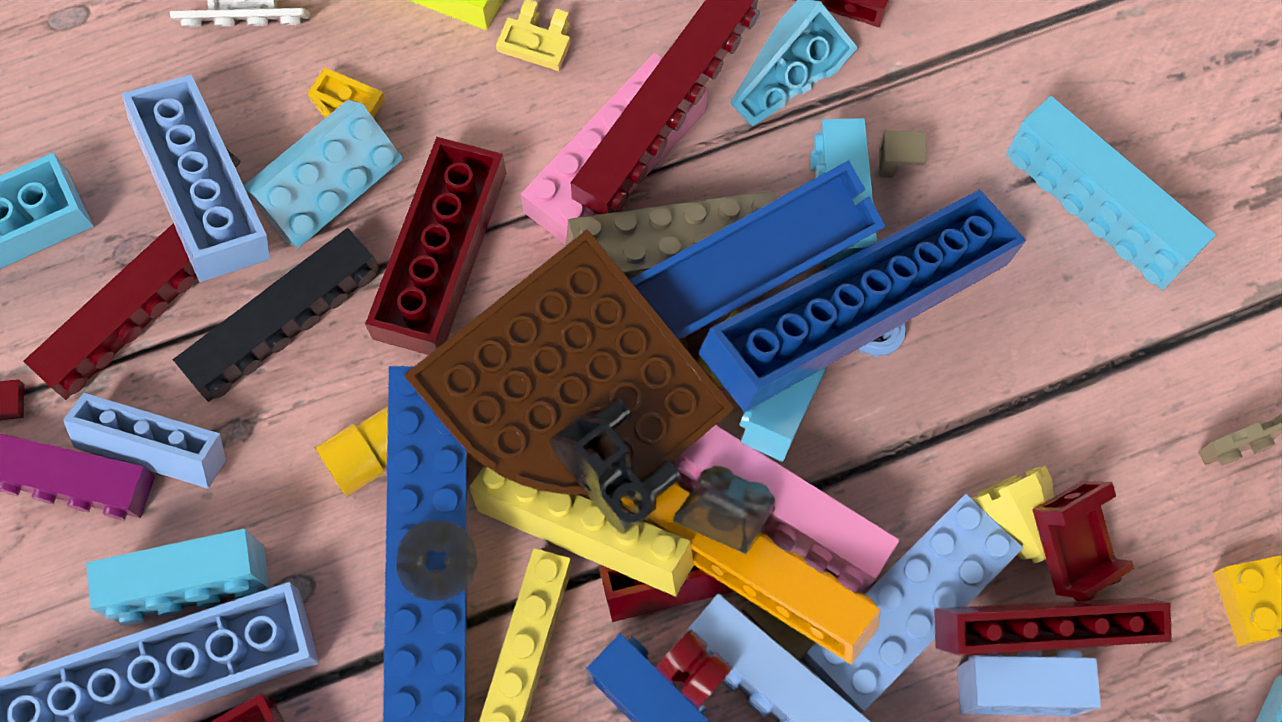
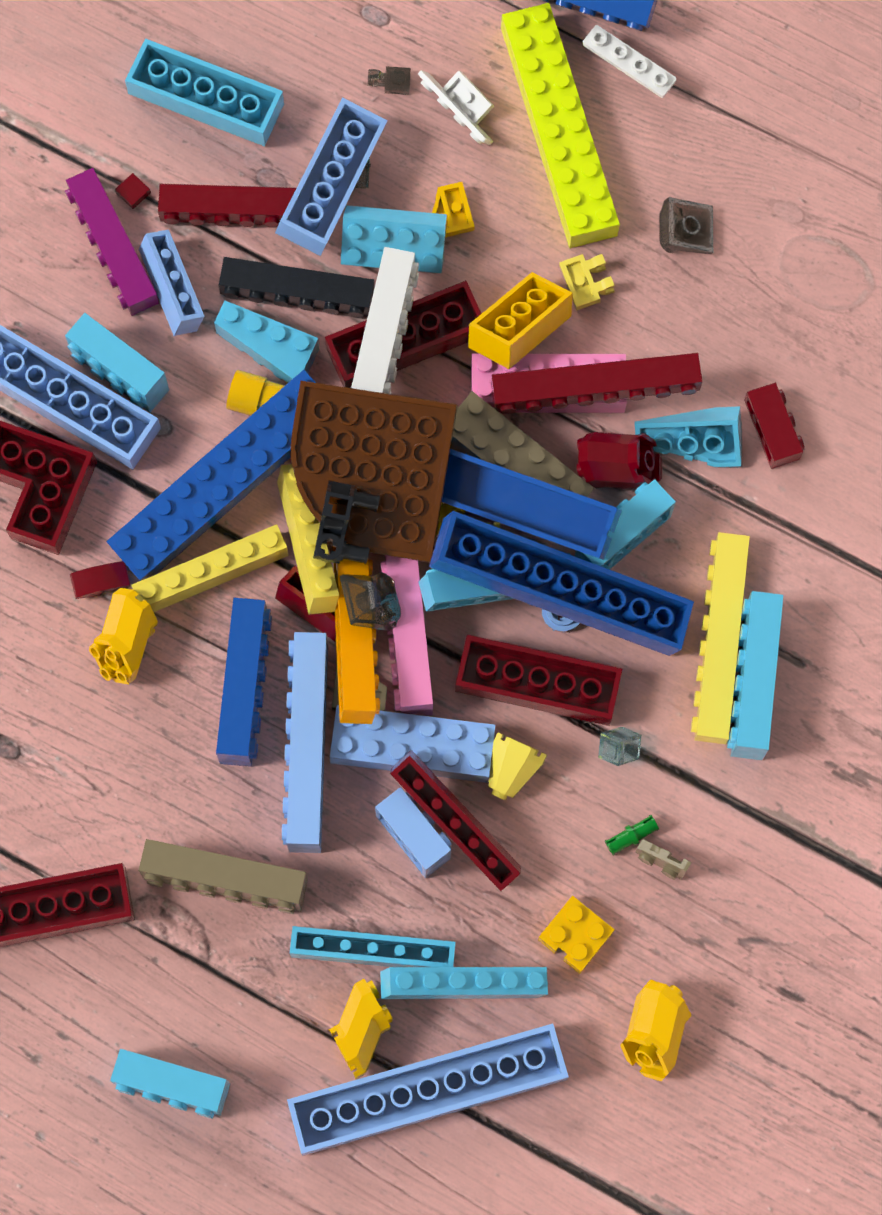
camera: 50 degrees right, 5 degrees up
clear smoke plate [396,520,478,602] -> none
dark red wheel [655,629,733,708] -> none
dark tan panel [879,130,927,178] -> none
dark red panel [1032,481,1134,602] -> none
none -> medium azure wedge [214,301,320,383]
none -> white brick [351,247,419,394]
none -> clear smoke plate [367,66,411,95]
none -> dark red brick [455,634,623,726]
none -> yellow brick [468,272,573,369]
none -> dark red brick [576,432,662,489]
none -> clear light blue panel [598,727,642,766]
none -> green pin [605,815,659,856]
none -> light yellow brick [691,532,750,744]

